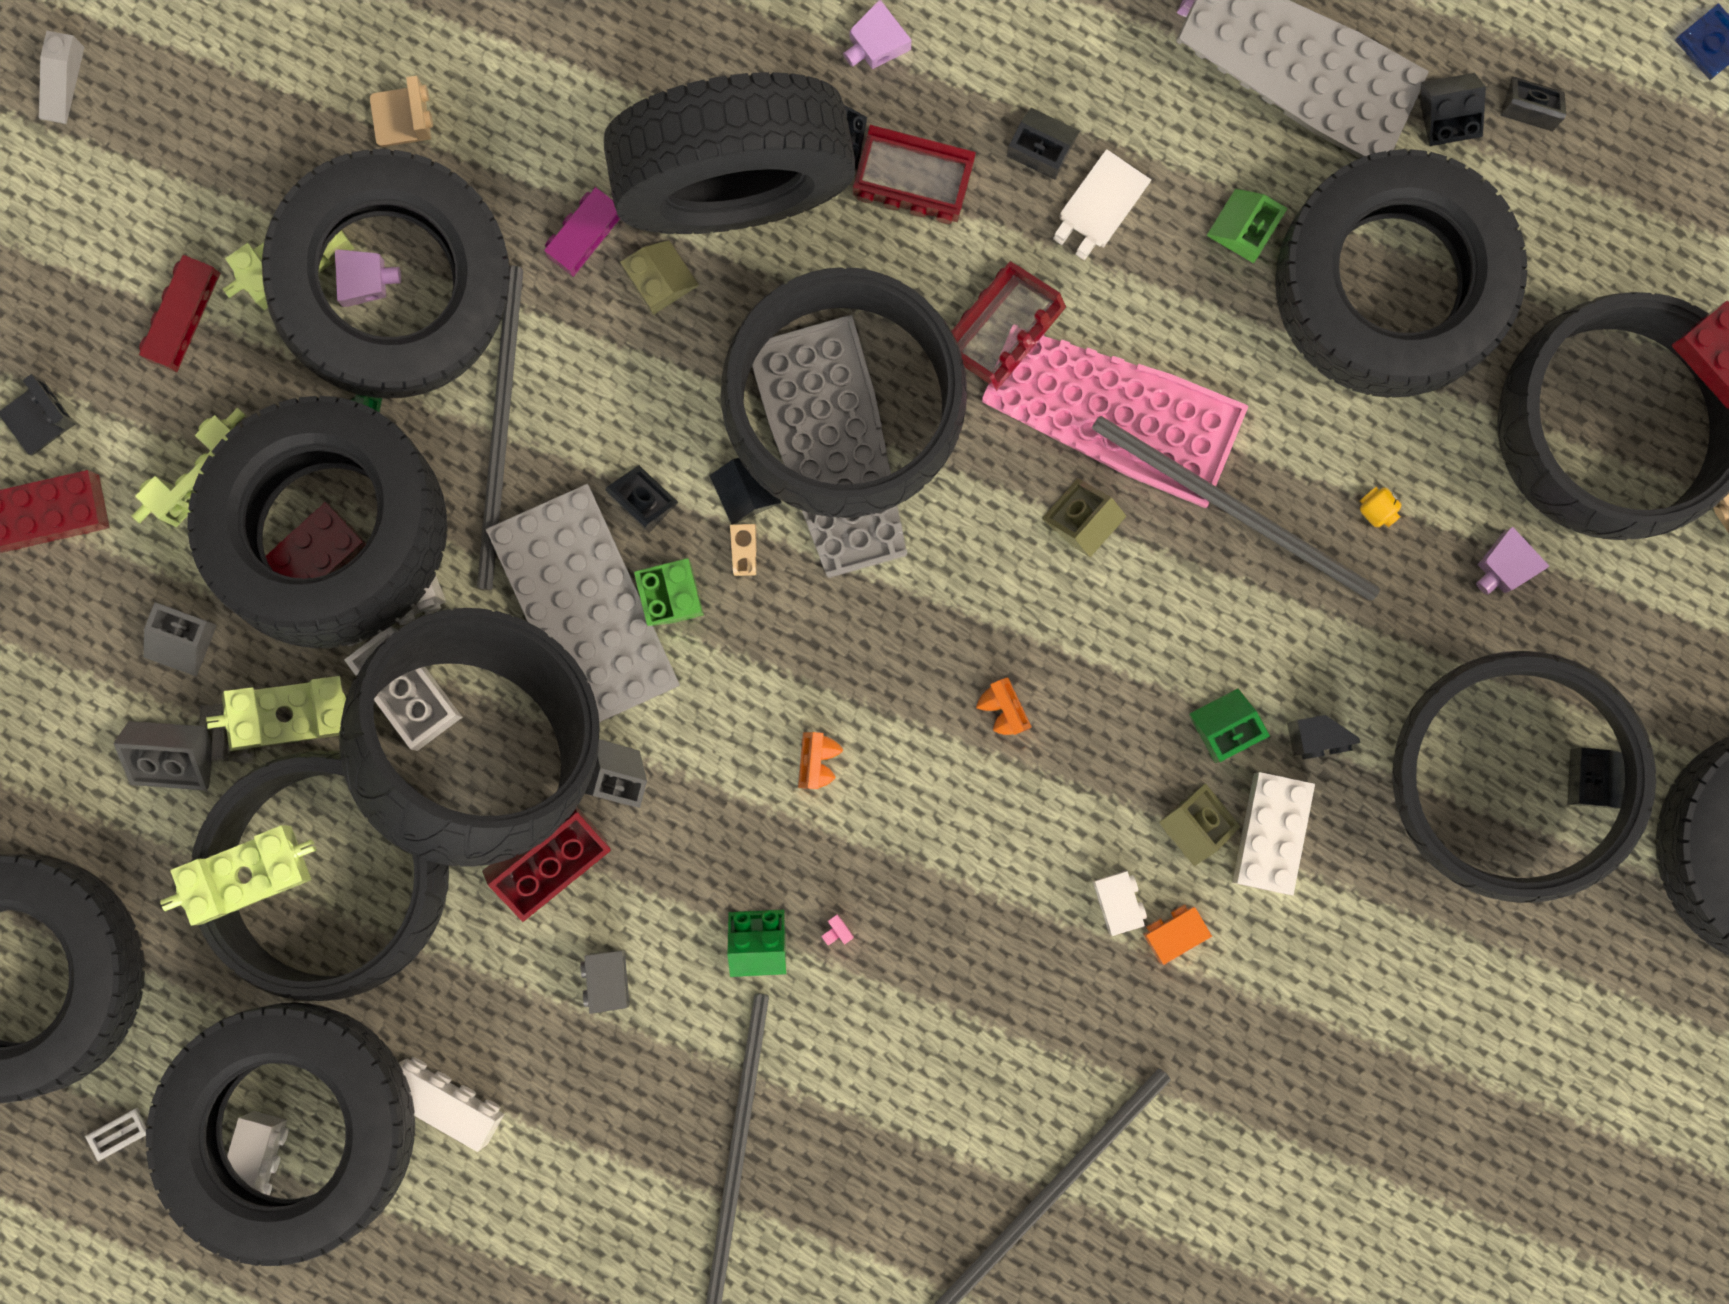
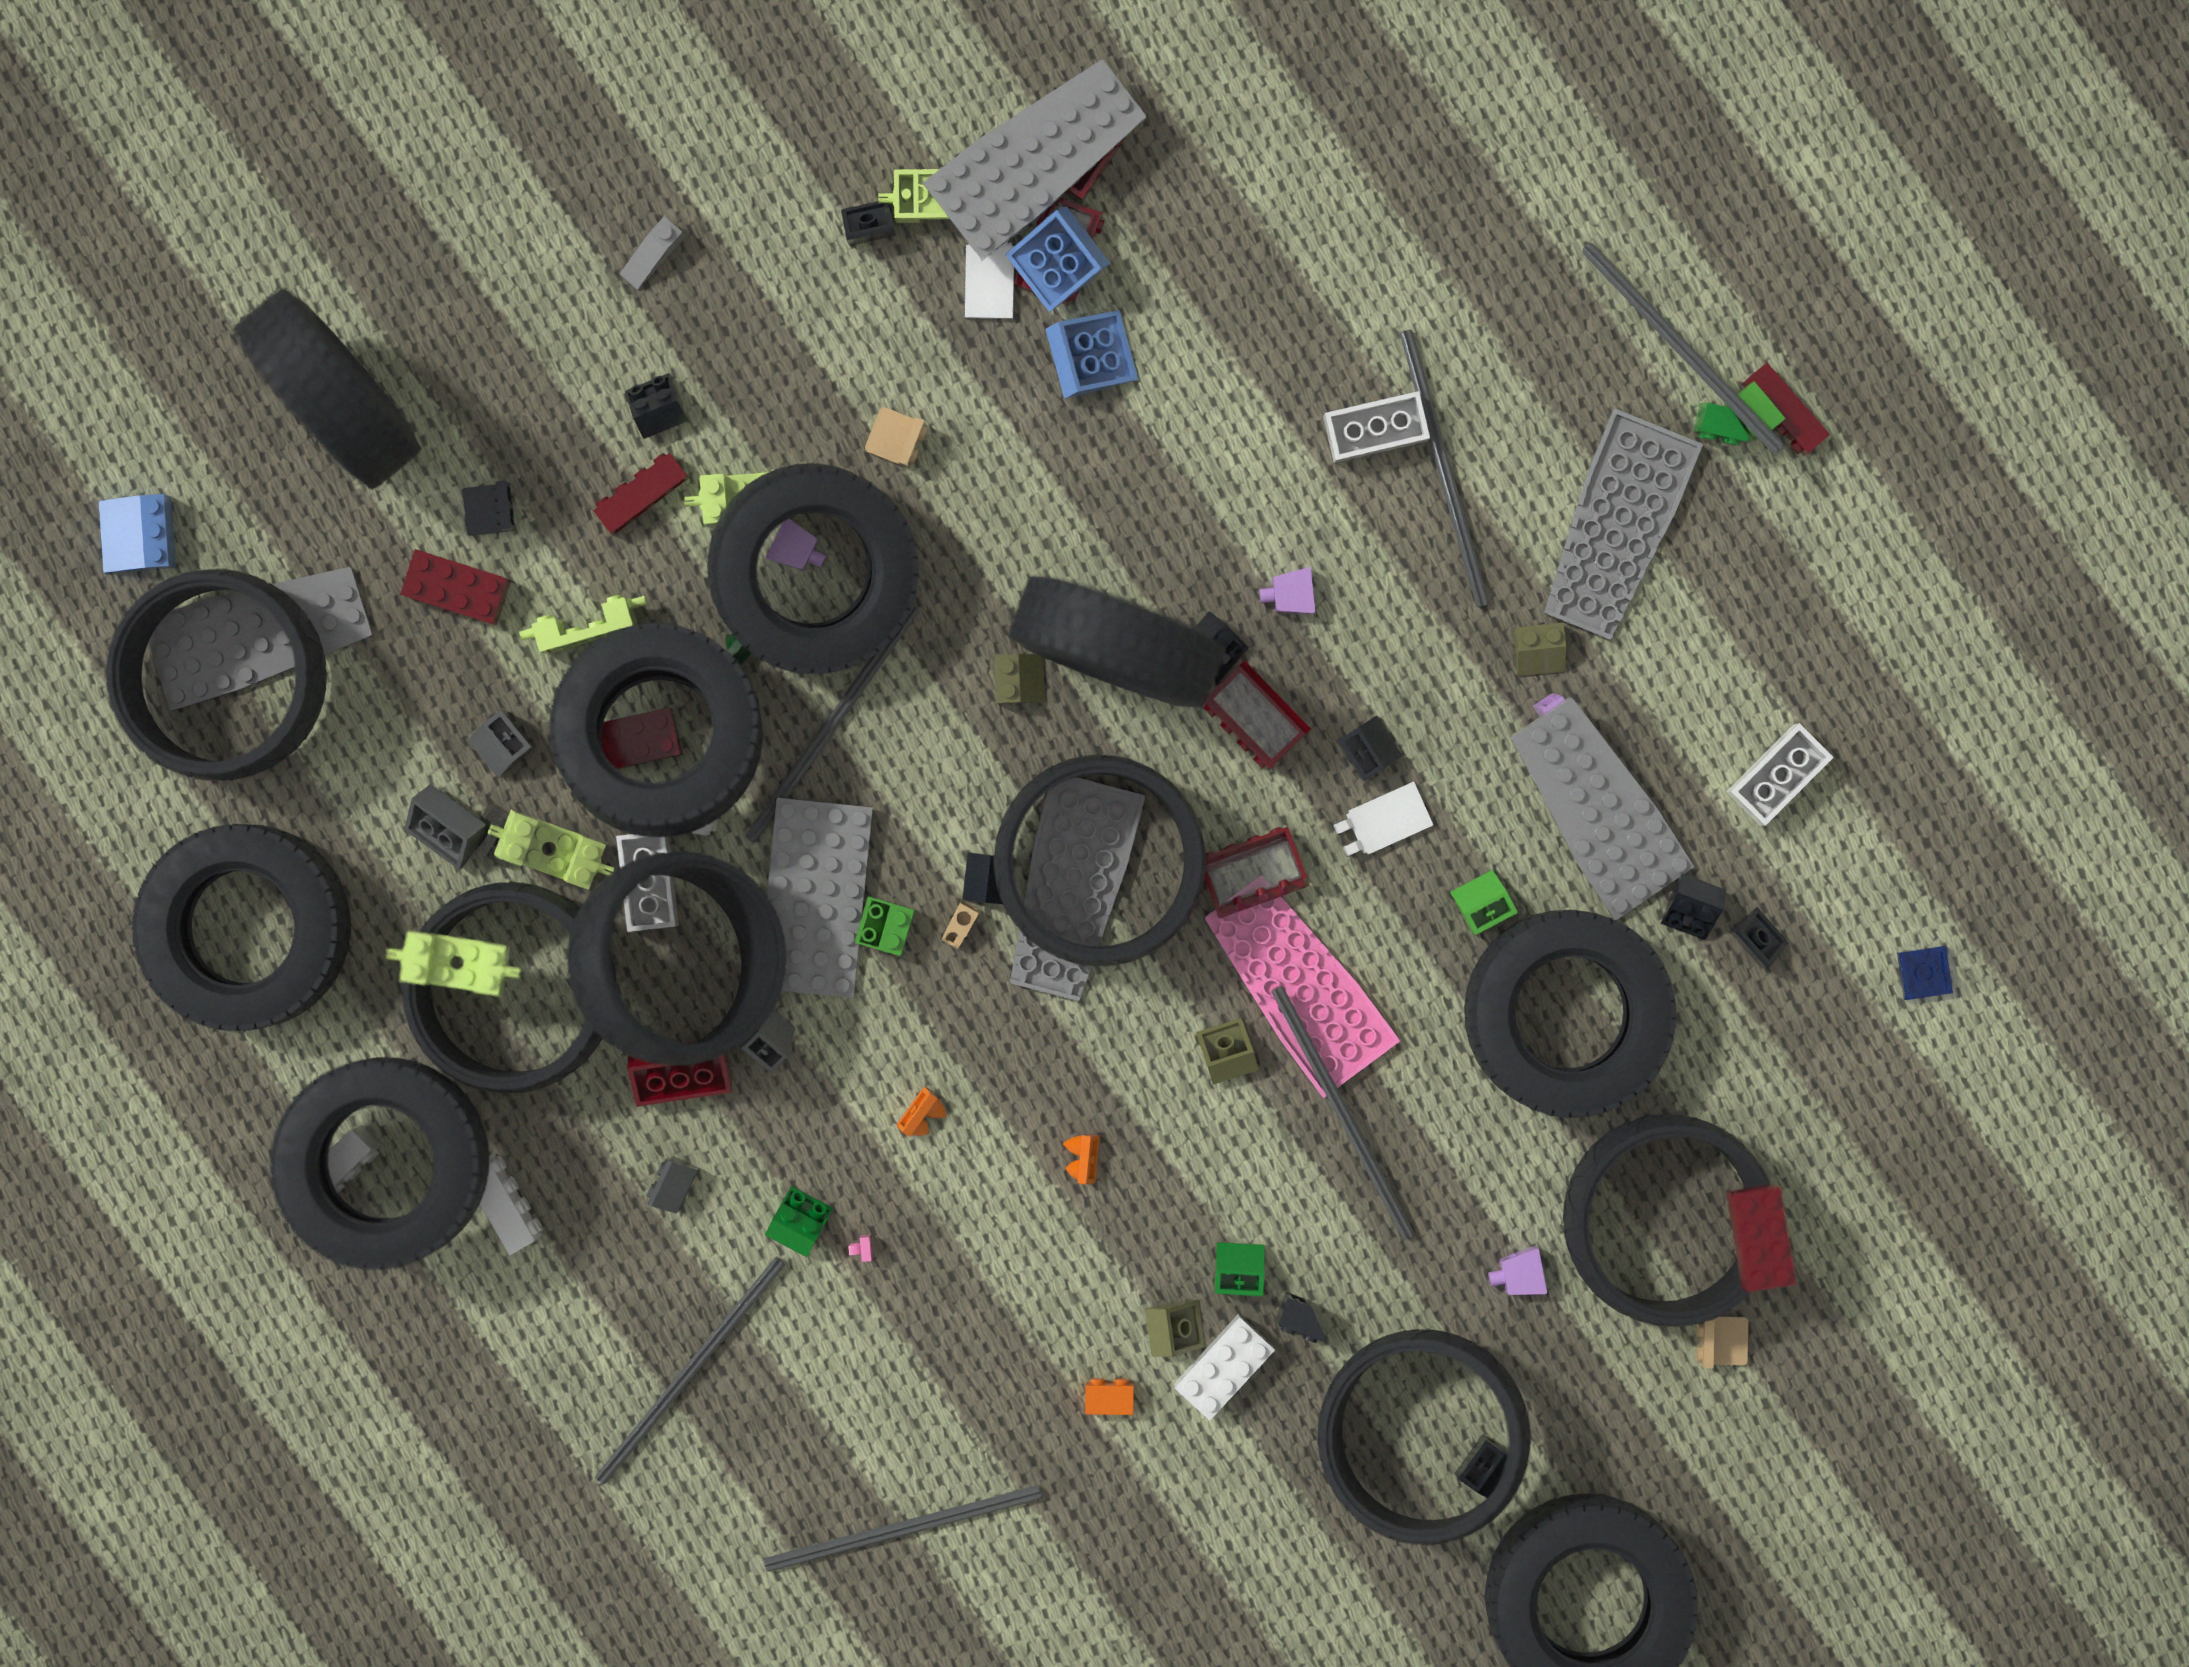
camera: 25 degrees right, 5 degrees up
white tile [85,1108,147,1161] -> none
magenta brick [544,187,620,277] -> none
black slope [605,465,678,533] -> none
white brick [1093,871,1147,936] -> none
yellow head [1360,486,1402,528] -> none
none -> black slope [625,373,688,439]

